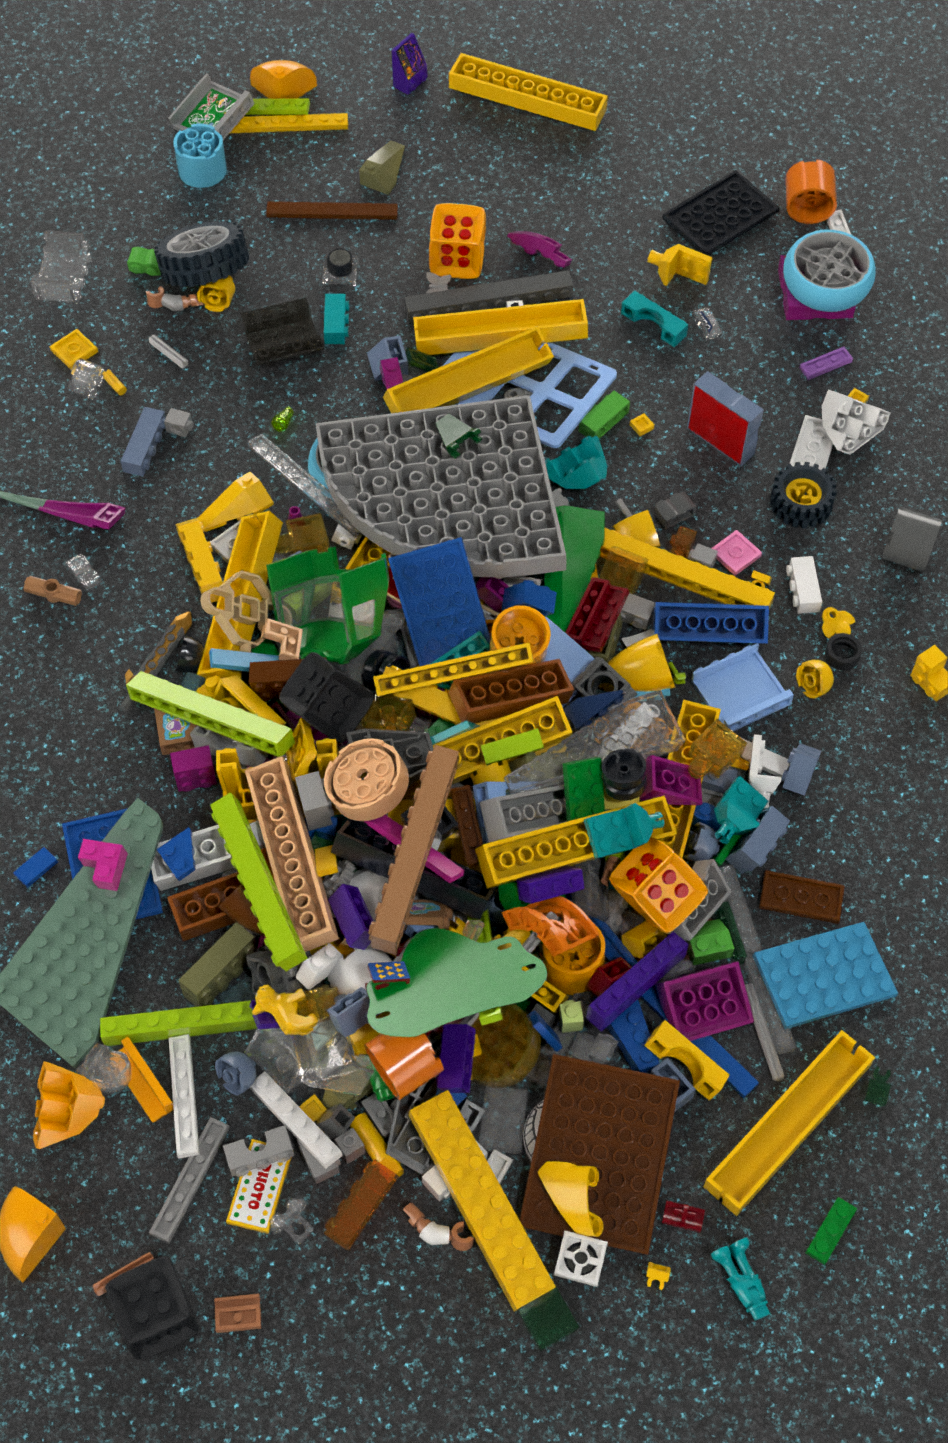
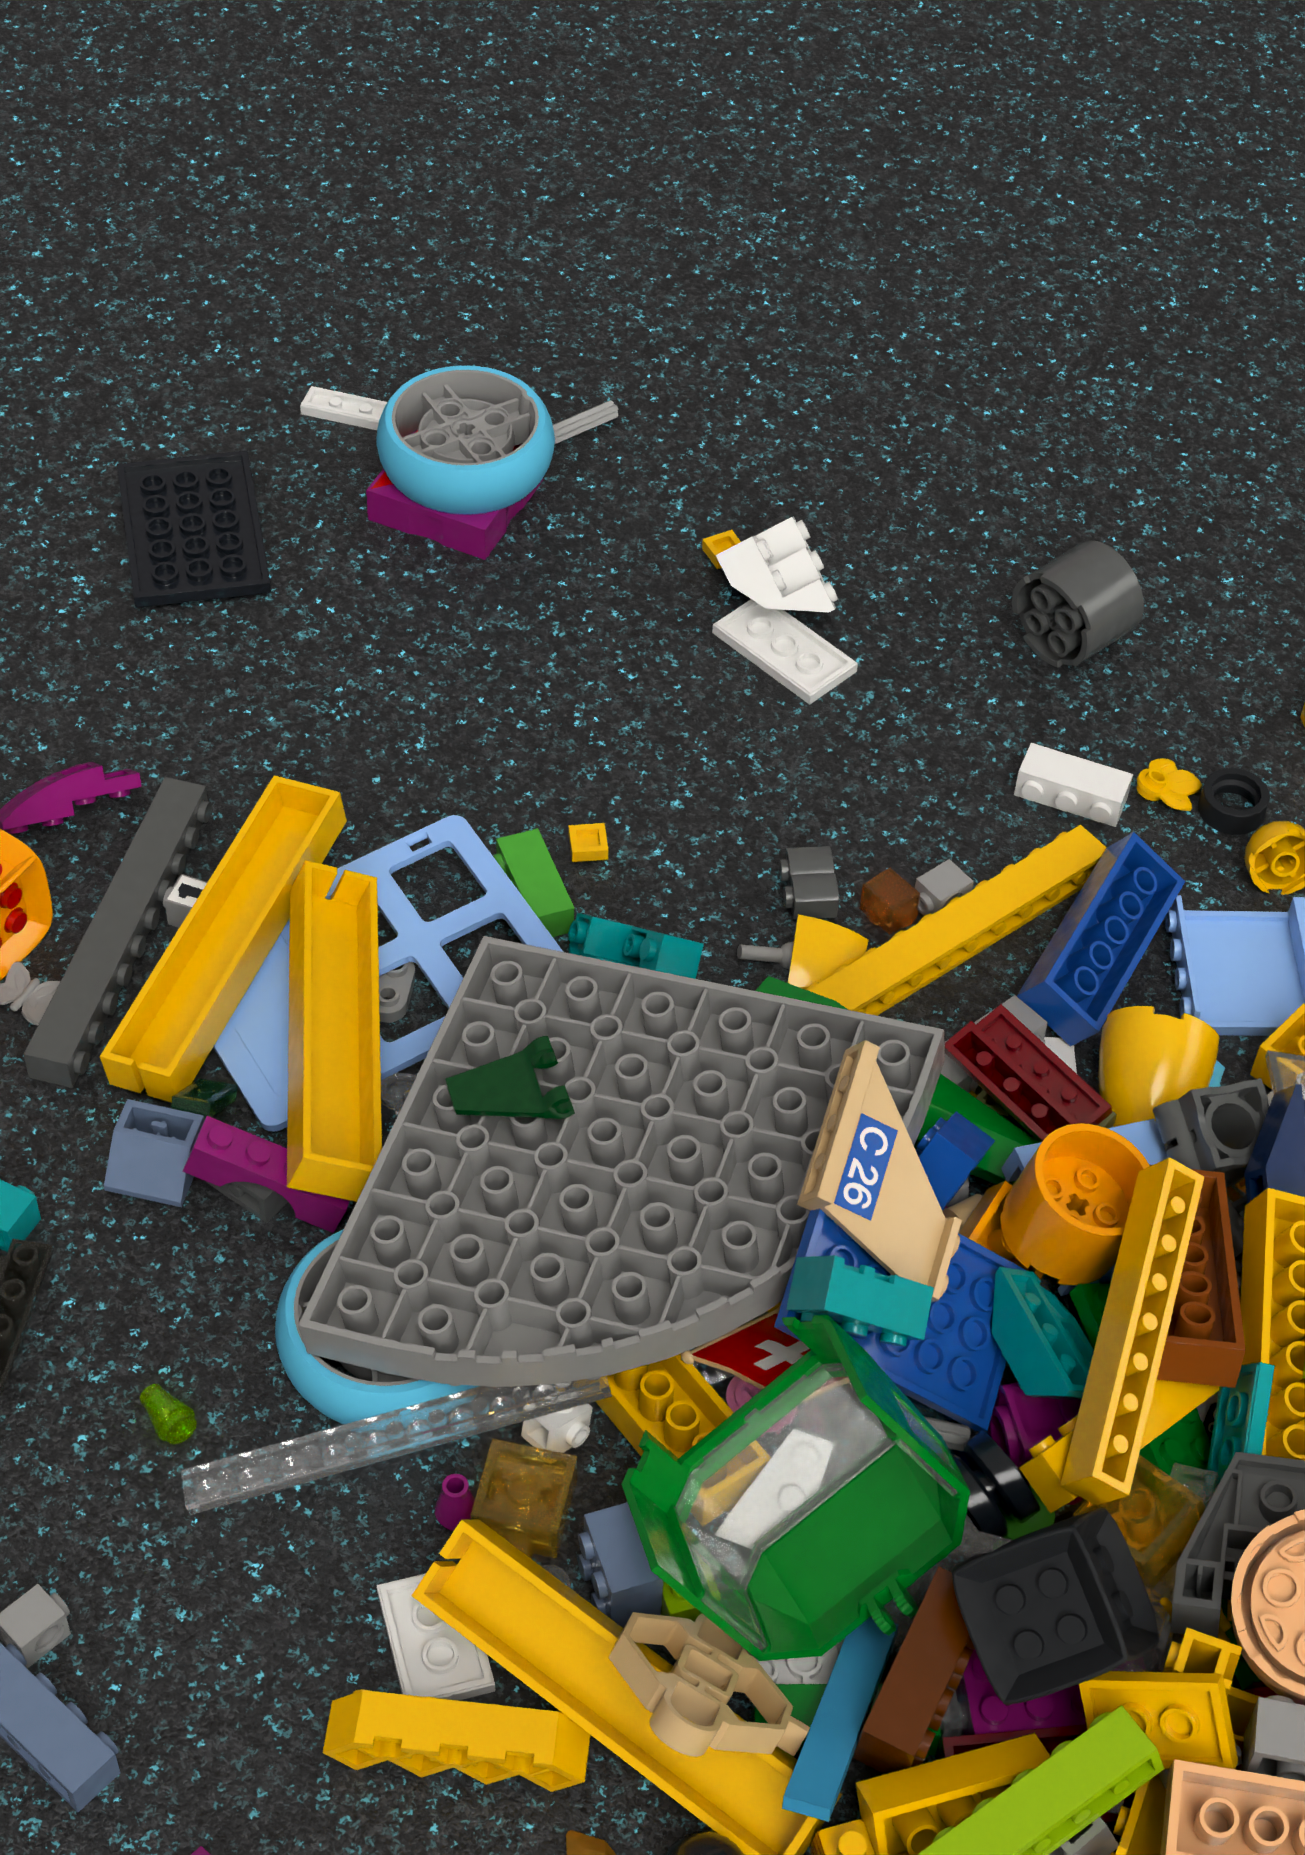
camera: 65 degrees left, 10 degrees down
yellow wedge [197,472,274,532] -> none
light nougat brick [261,618,303,660] -> none
clear yellow brick [599,546,649,595] -> none
teal arch [621,290,688,347] -> none
yellow plate [647,244,712,286] -> none
tile [687,371,764,466] -> none
clear slope [692,306,723,341] -> none
bright pink plate [711,530,762,576] -> none
yellow tile [751,570,772,588] -> none
black wheel [770,462,837,528] -> none
orange brick [786,159,837,224] -> none
medium lavender tile [799,347,853,380] -> none
none -> light grey axle [553,400,619,445]
none -> teal wedge [786,1255,934,1347]
none -> tan piece [797,1040,962,1302]

